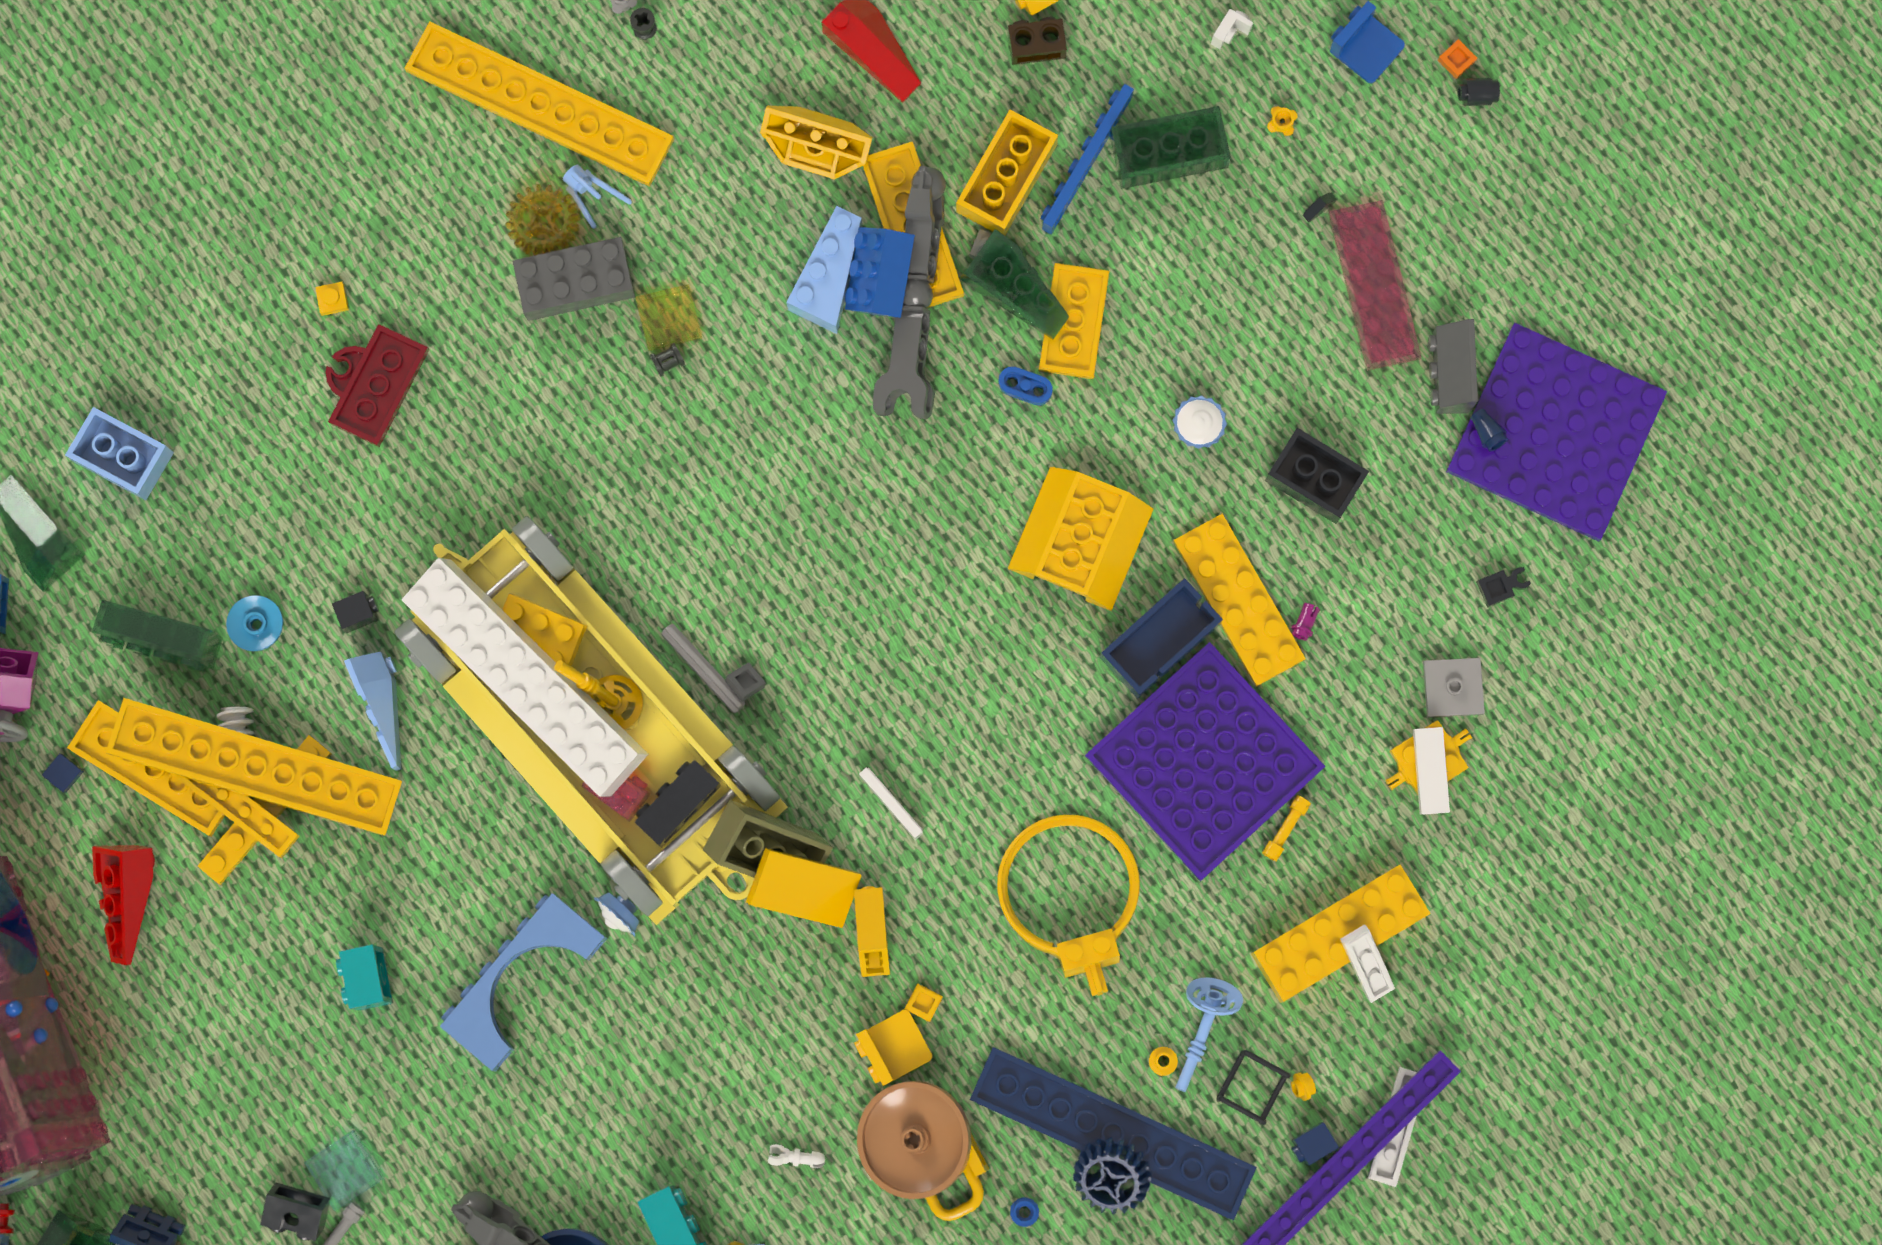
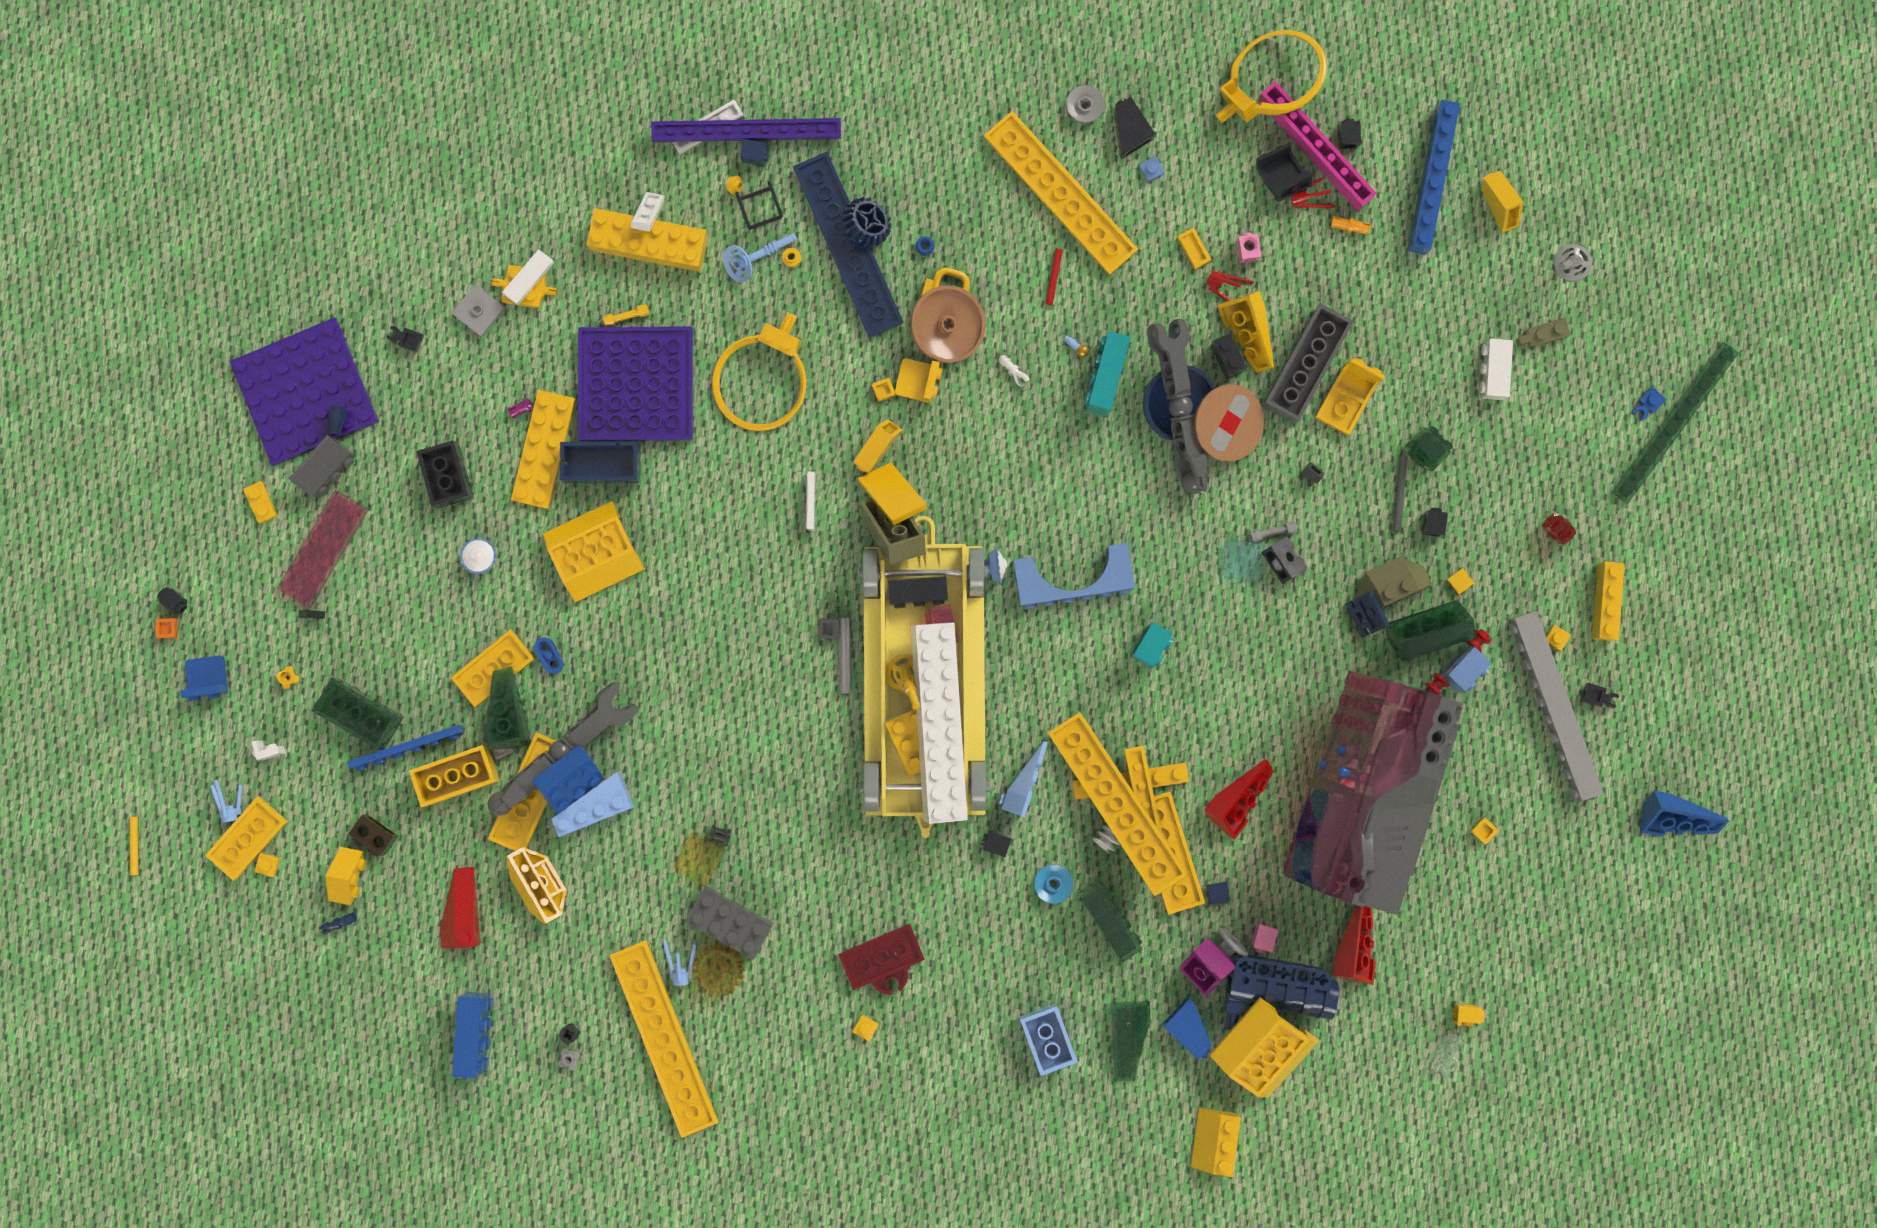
camera: 140 degrees left, 5 degrees up
none -> yellow plate [243,481,278,524]

